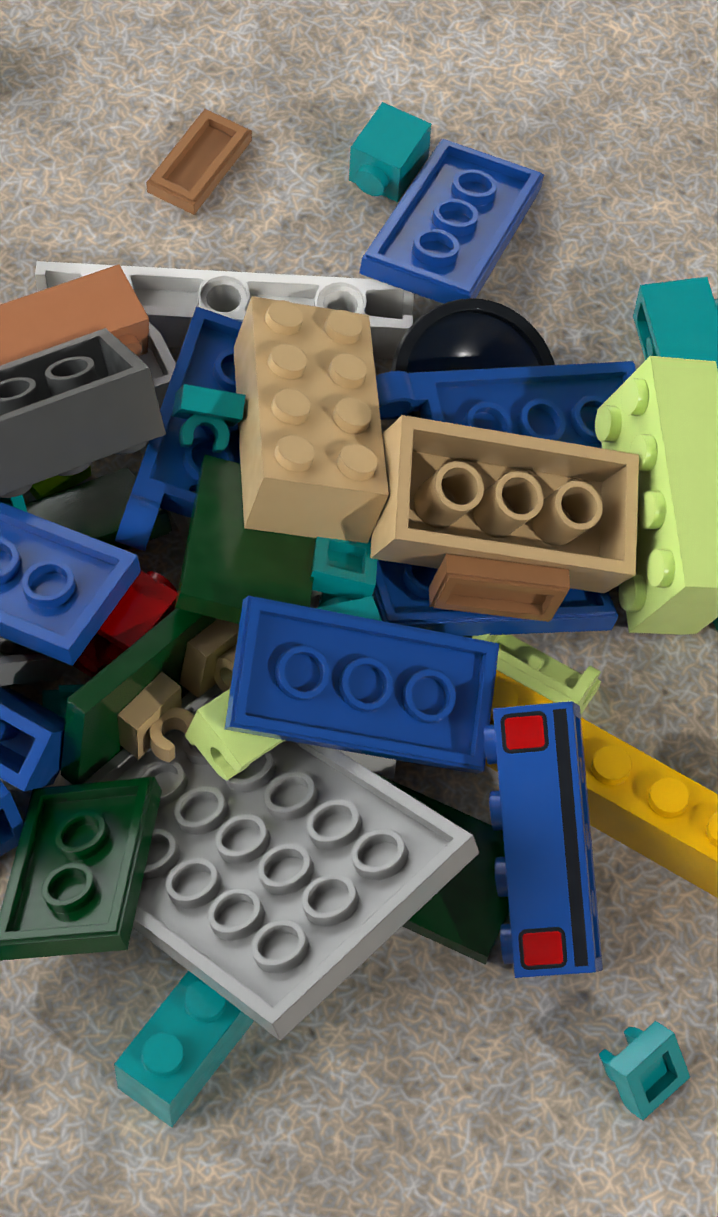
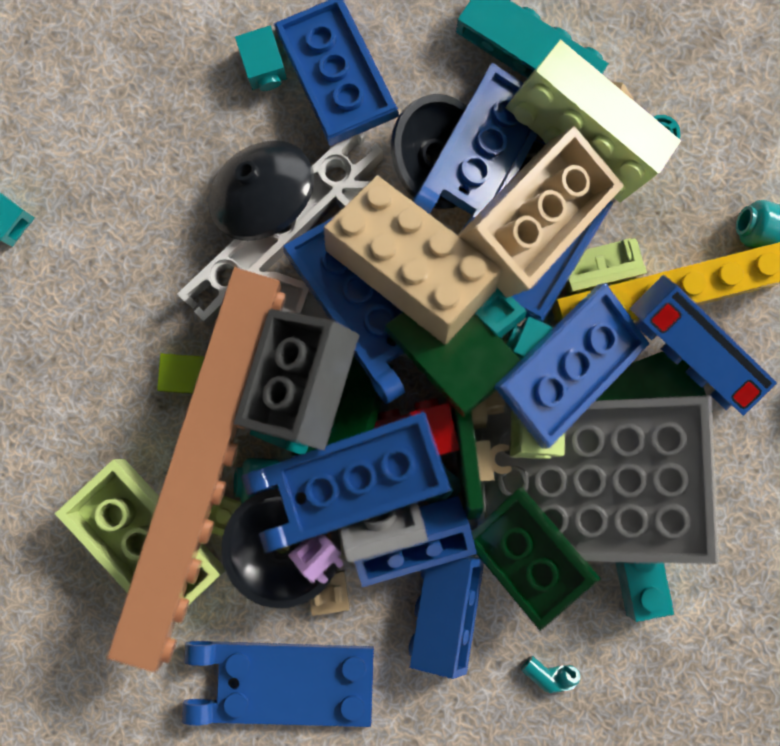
camera: 45 degrees left, 25 degrees up
medium nougat tile [146,109,252,215] -> none
teal tile [172,384,246,453] -> none
medium nougat tile [429,554,570,622] -> none
none -> black dish [208,141,314,241]

